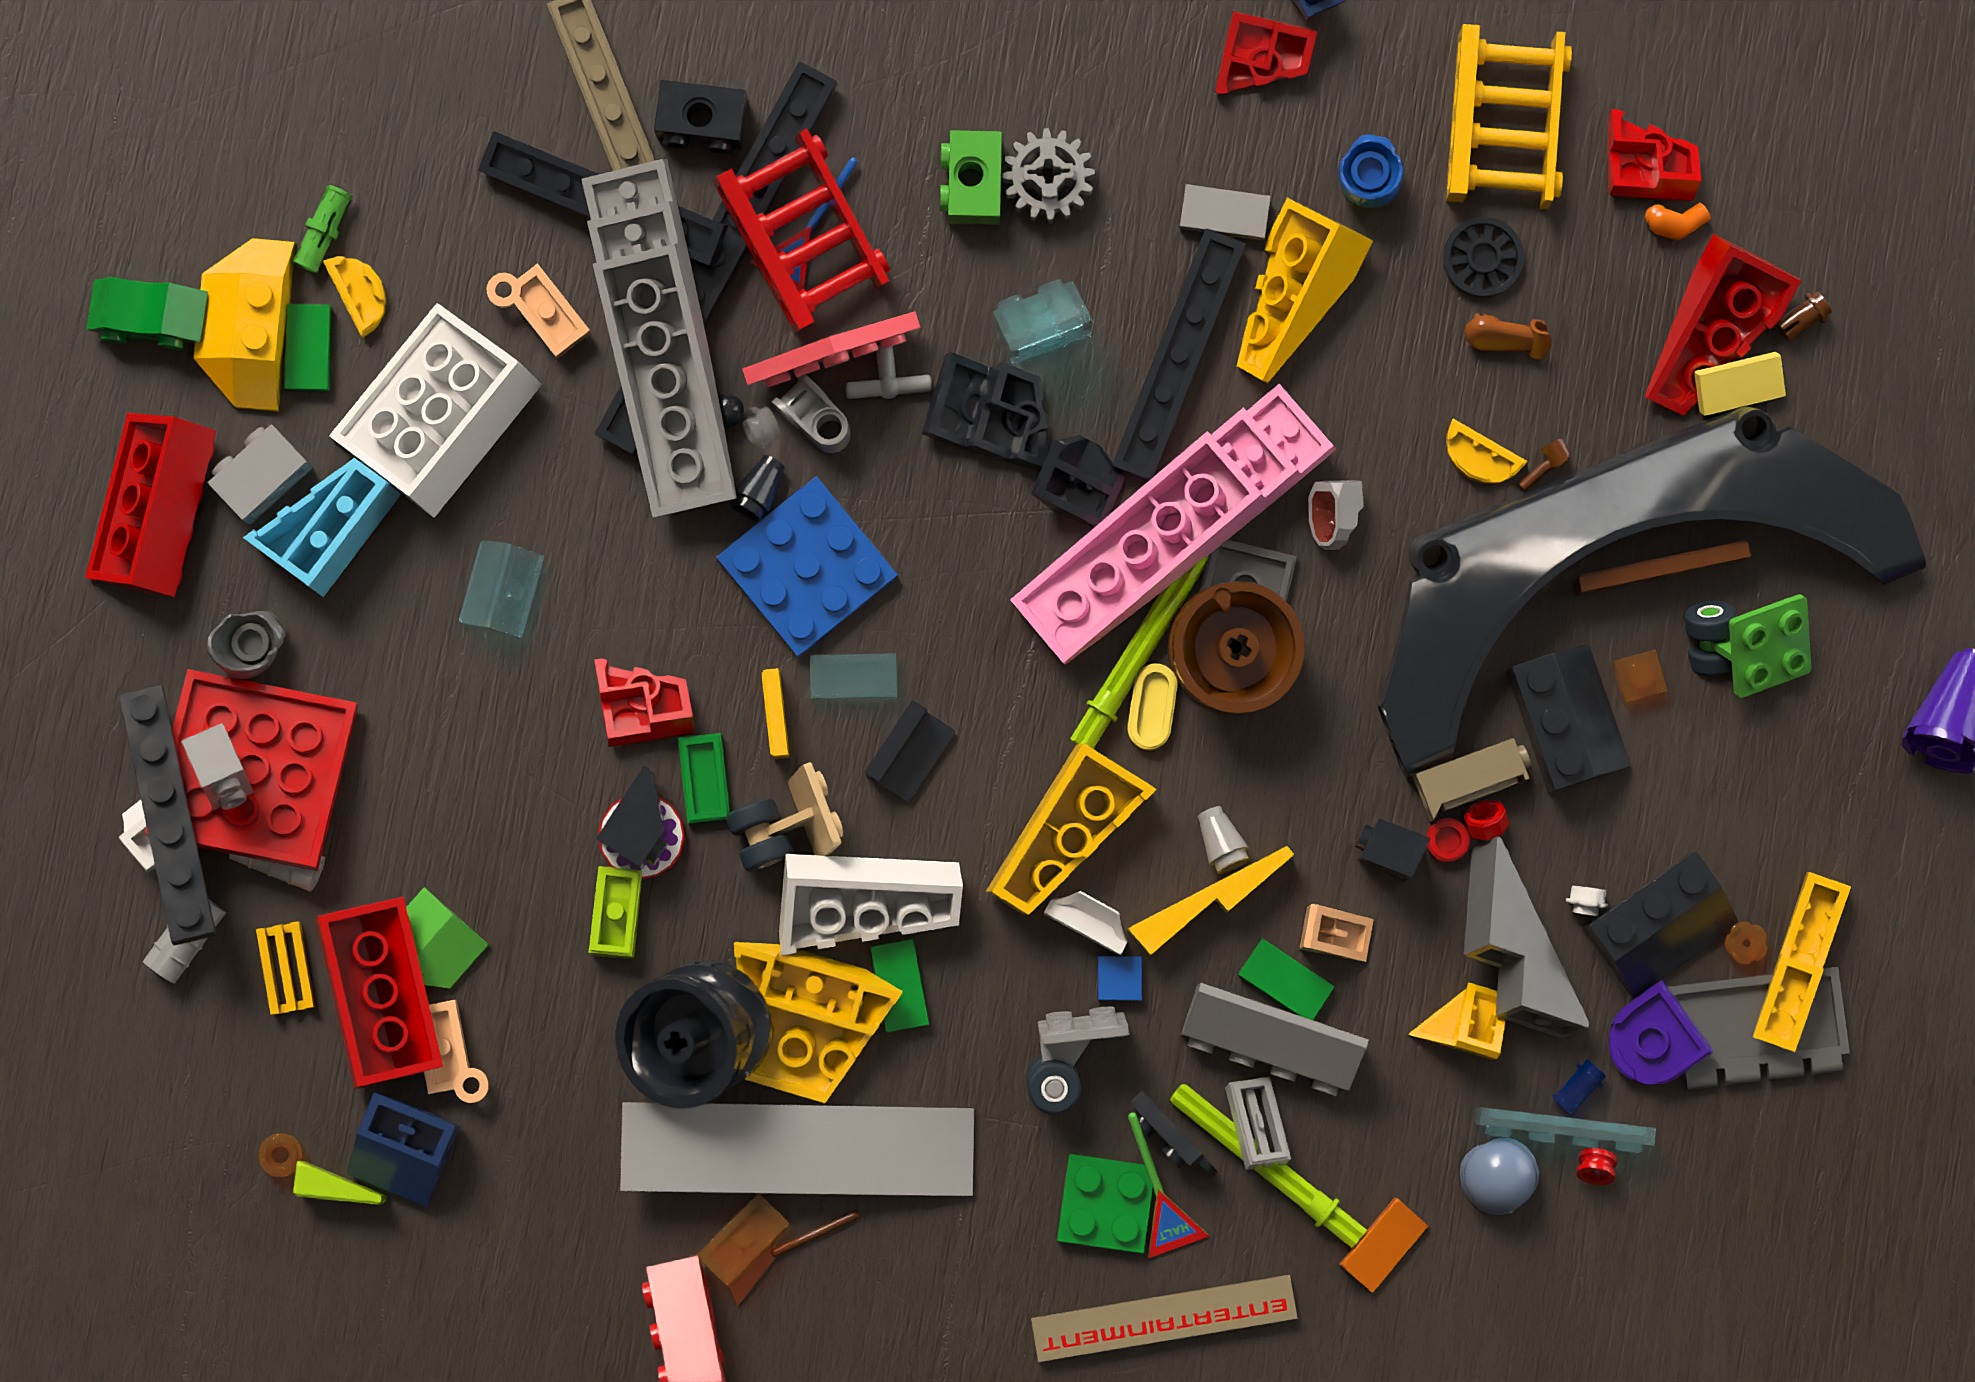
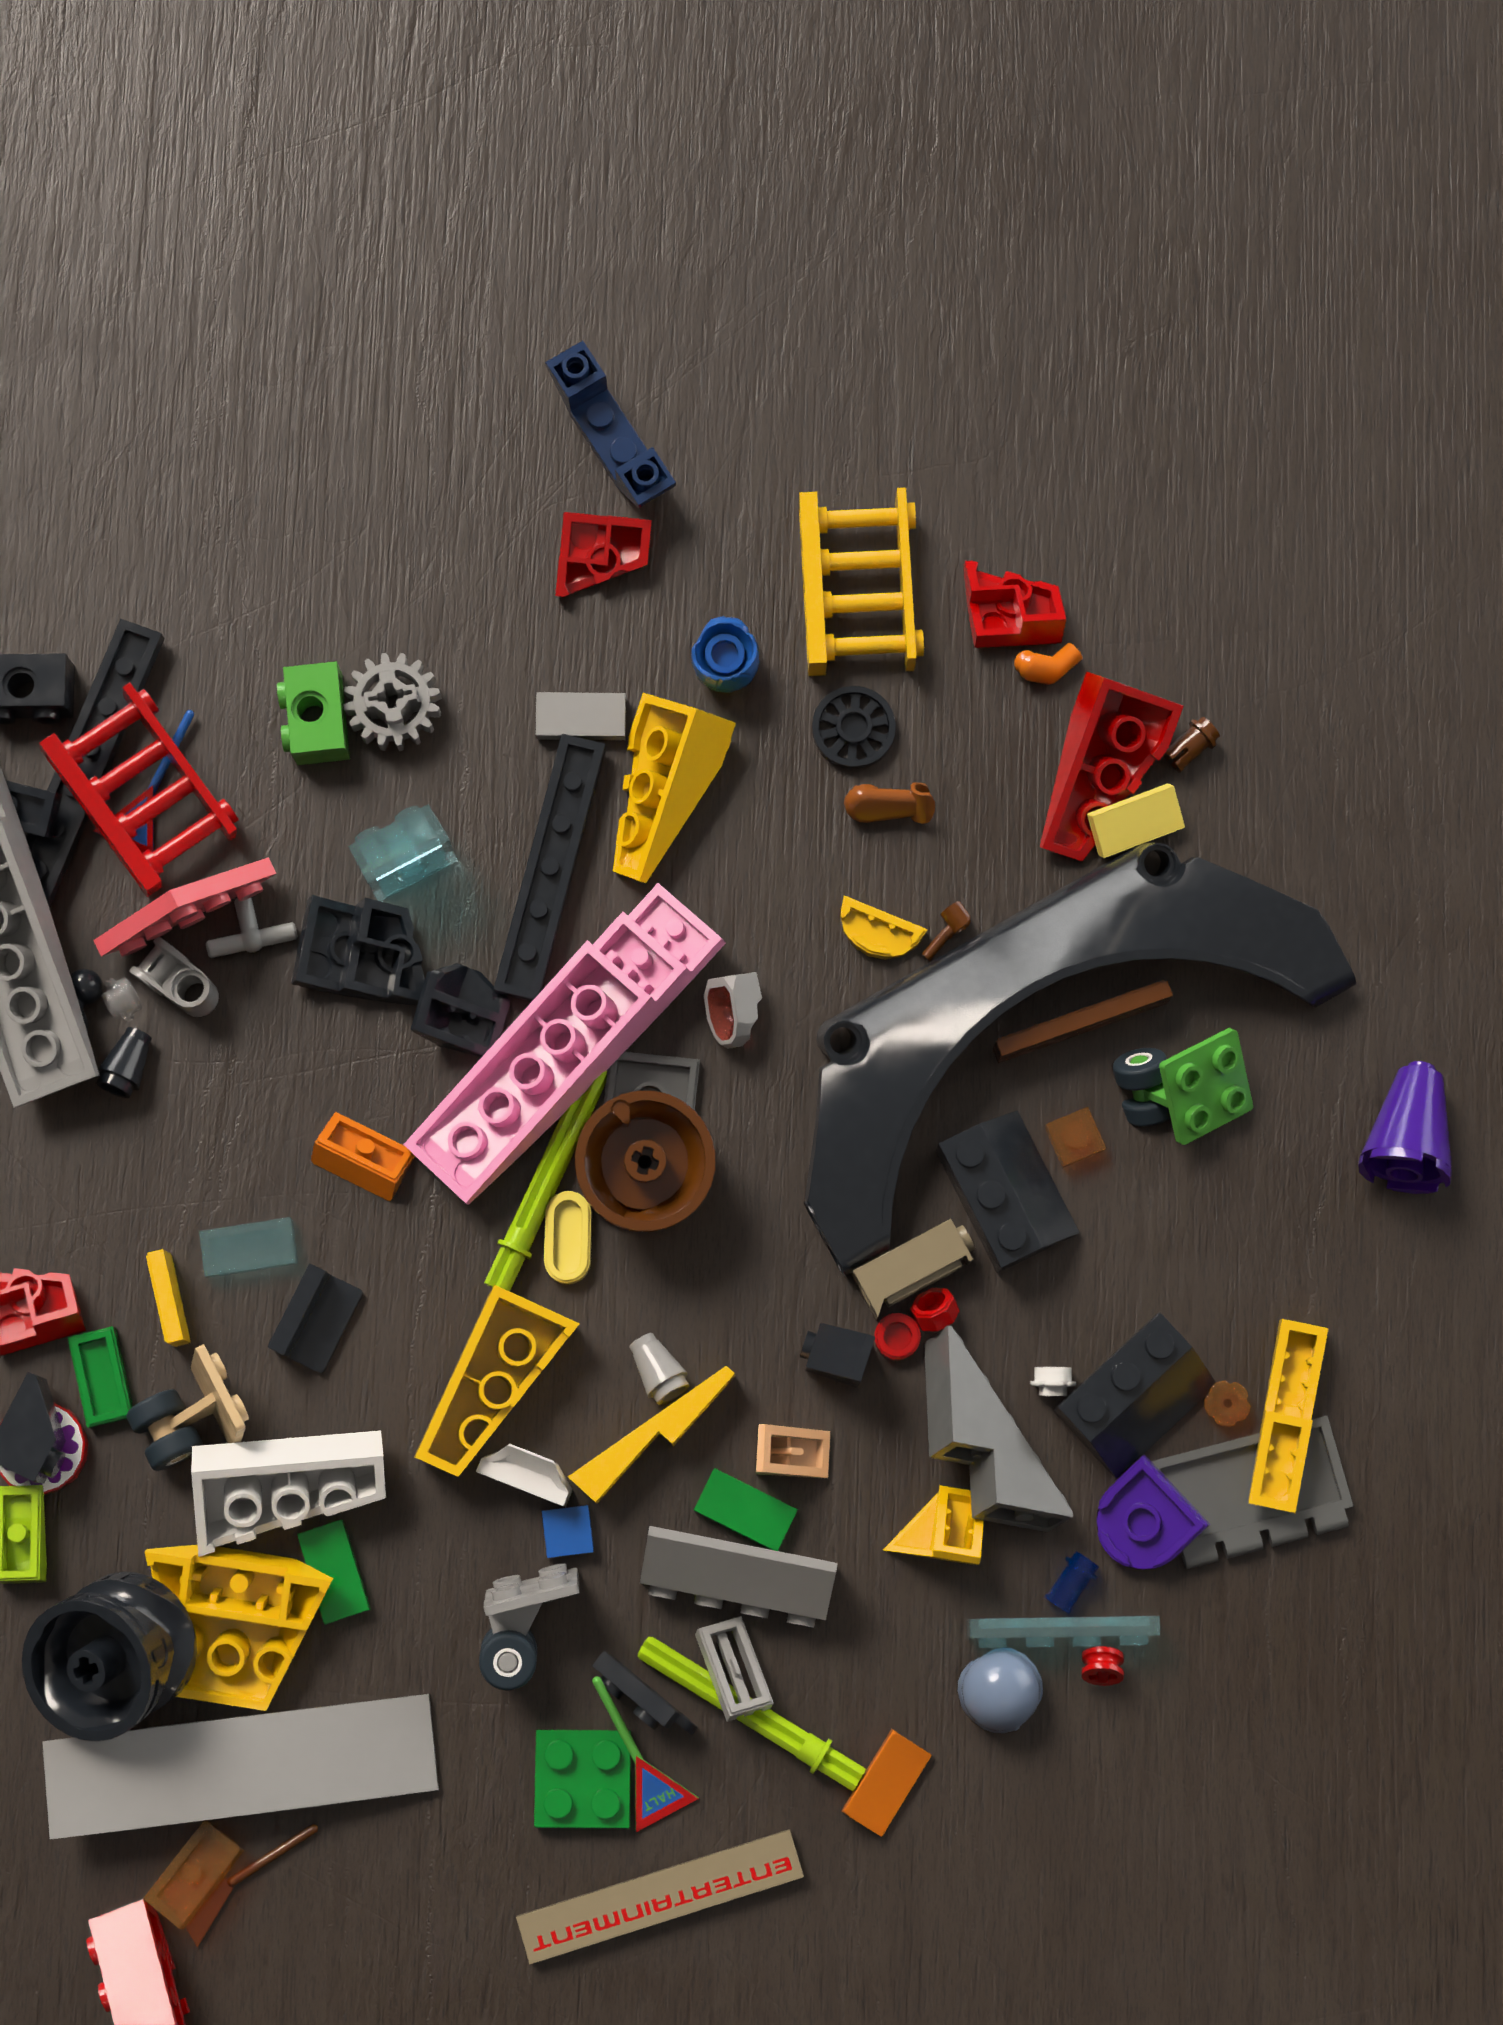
camera: 10 degrees left, 5 degrees down
blue plate [716,476,898,658] -> none
none -> orange slope [311,1112,415,1201]

